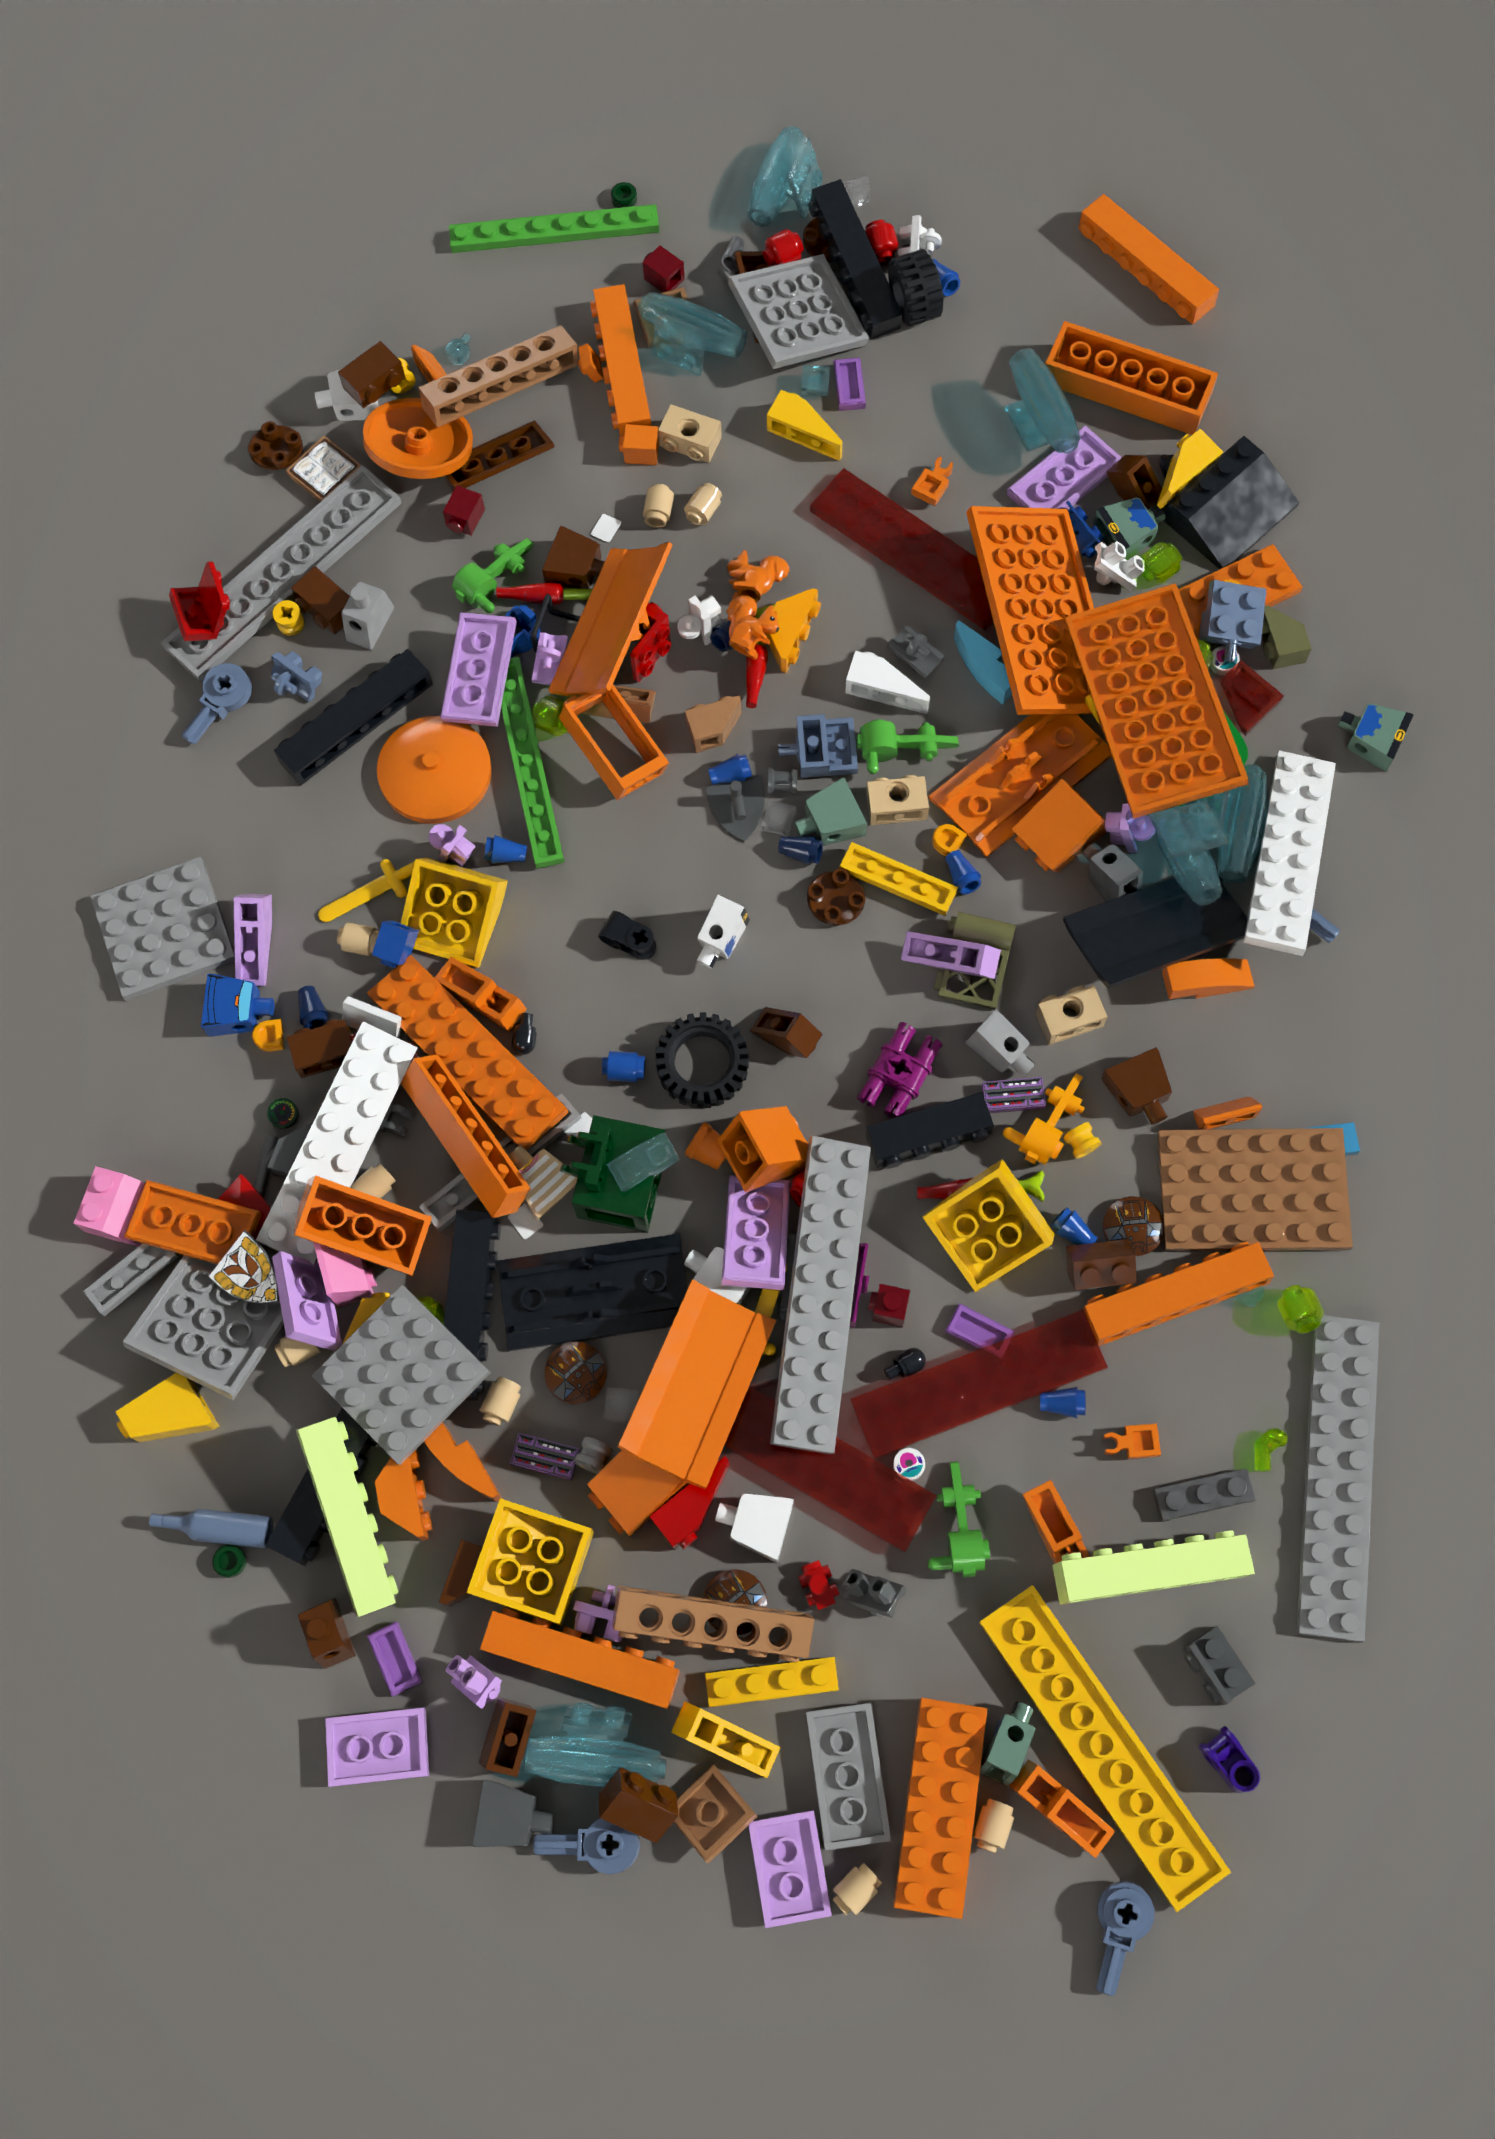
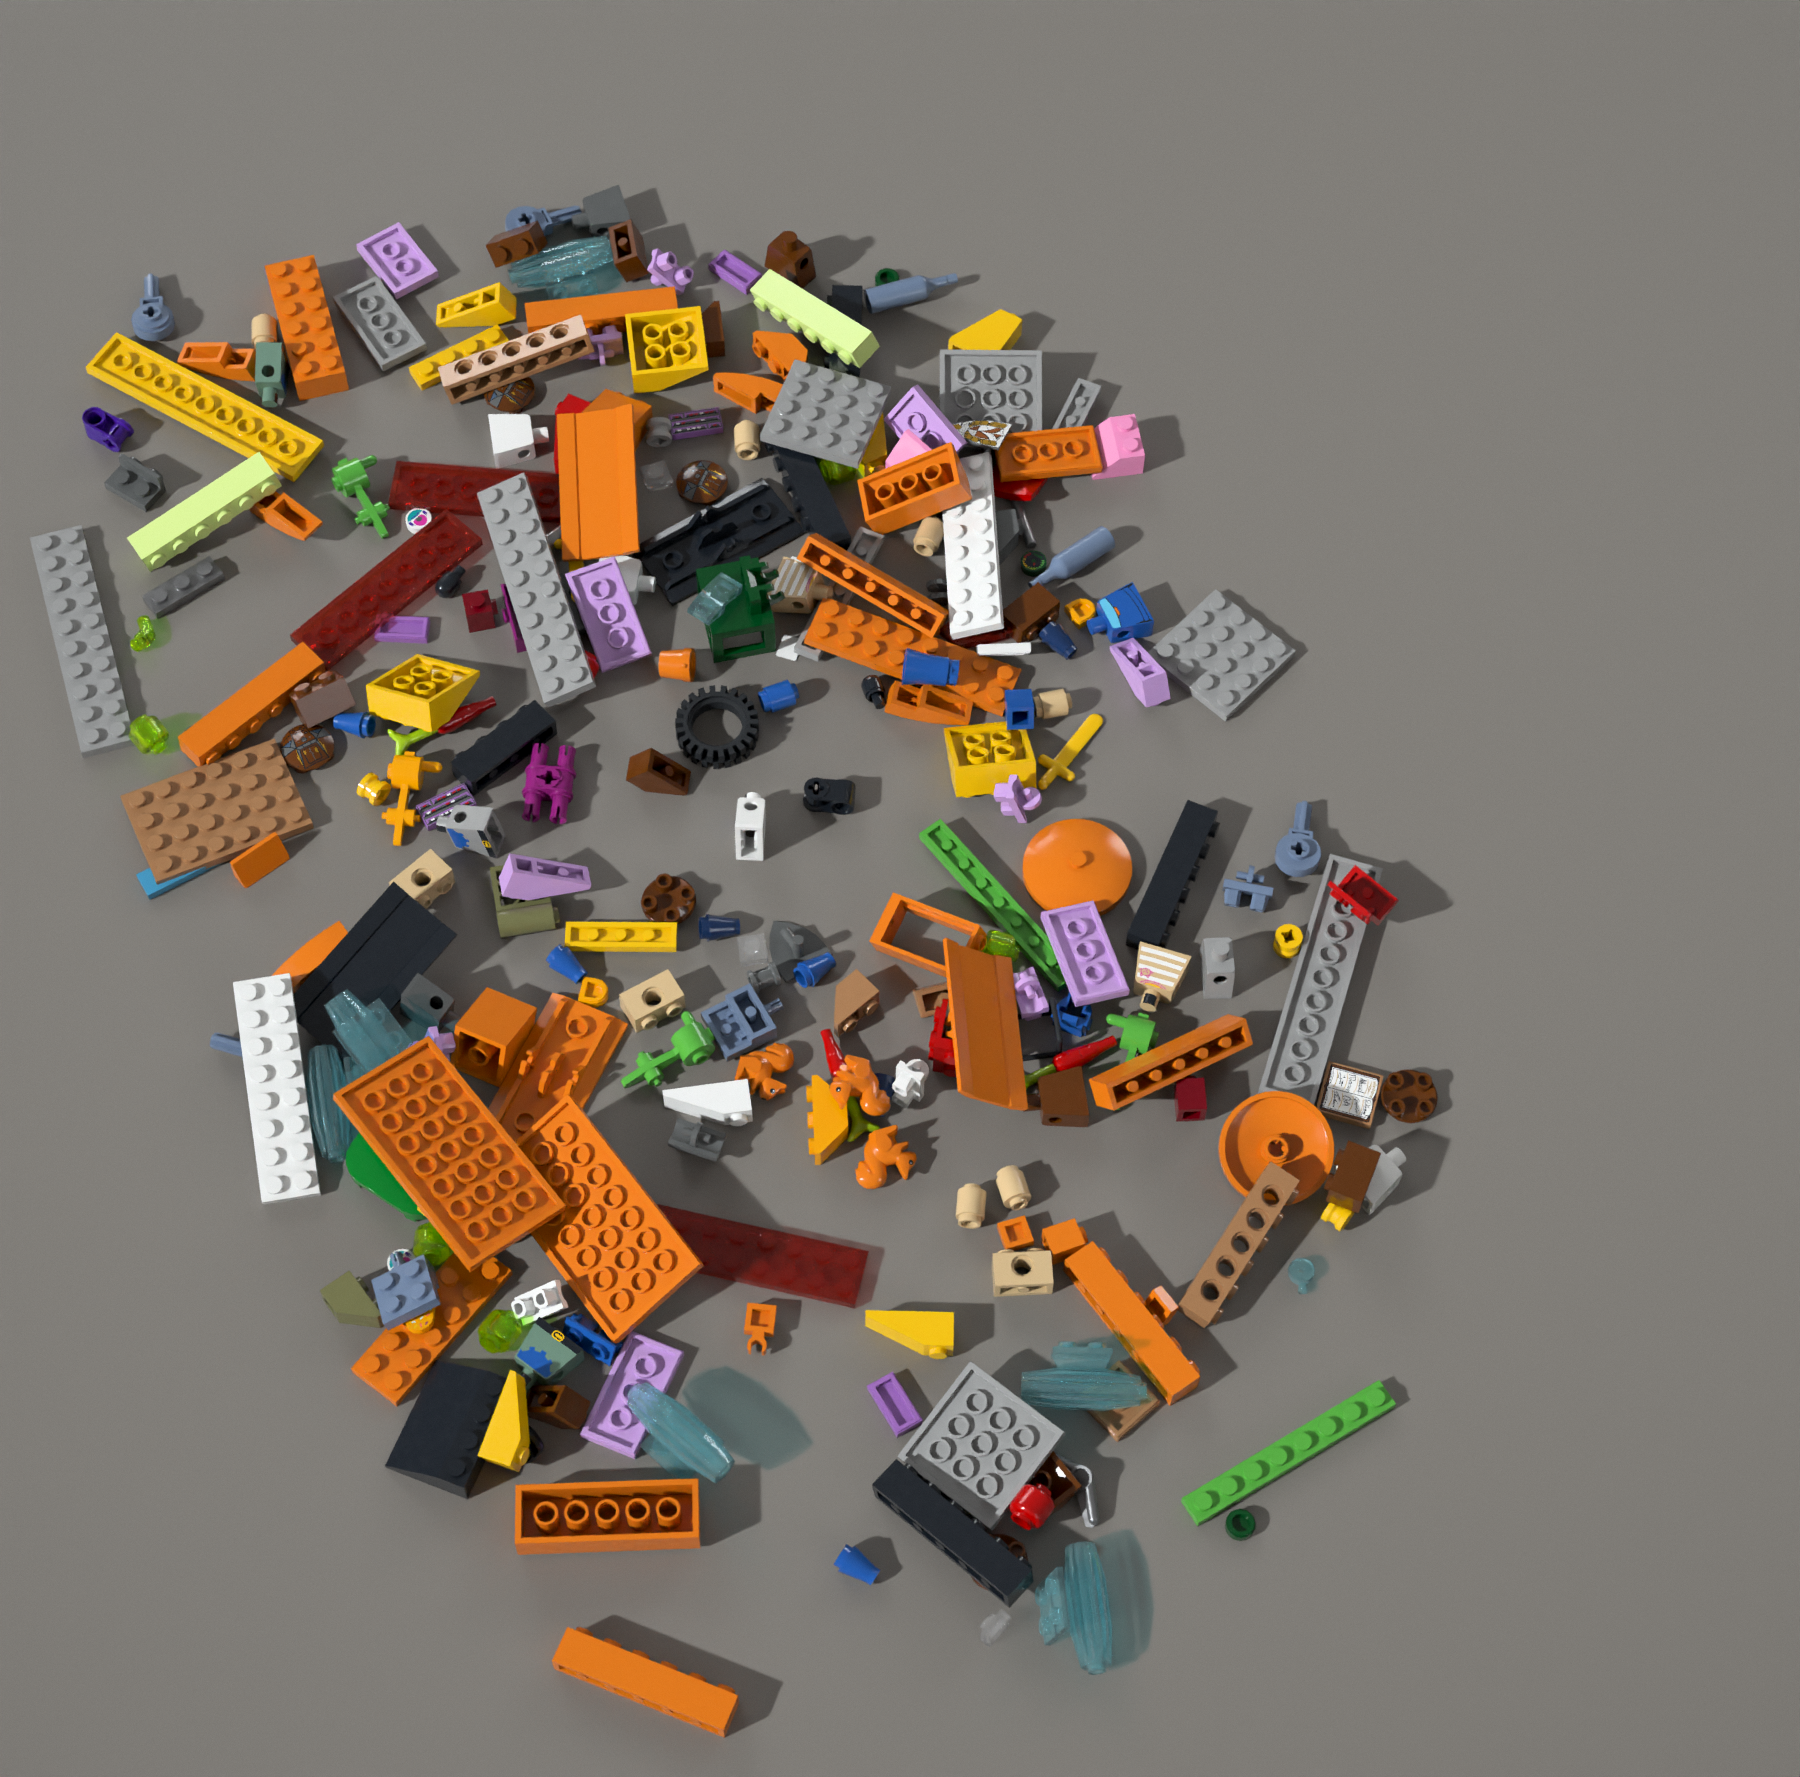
camera: 150 degrees right, 10 degrees down
reddish brown brick [291,566,350,635] -> none
lavender plate [325,1708,429,1787] -> none
orange slope [411,344,447,383] -> none
reddish brown slope [444,420,555,492] -> none
blue cone [484,835,527,864] -> none
white sticker [591,514,621,543] -> none
dark red brick [642,245,685,293] -> none
medium nougat tile [673,1764,758,1864] -> none
orange slope [717,1106,808,1193] -> none
sand green torso [794,778,867,846] -> none
red piece [798,1560,840,1611] -> none
clear light blue plate [801,365,830,396] -> none
tan brick [832,1863,882,1916] -> none
dark grey hips [842,1569,907,1618] -> none
red head [865,219,899,263] -> none
black tyre [888,249,944,327] -> none
white hips [898,215,942,256] -> none
medium azure slope [954,620,1012,705] -> none
blue cone [1040,1387,1086,1418] -> none
reddish brown torso [1101,1047,1172,1125] -> none
orange plate [1103,1423,1161,1459] -> none
clear red wing [1220,660,1284,736] -> none
sand green torso [1337,703,1413,772] -> none
none -> orange animal [734,1043,794,1100]
none -> blue plant [902,648,959,686]
none -> orange plate [997,1215,1034,1251]
none -> sand blue piece [1028,526,1115,588]
none -> orange brick [1089,1014,1253,1111]
none -> tan torso [1133,942,1191,1012]

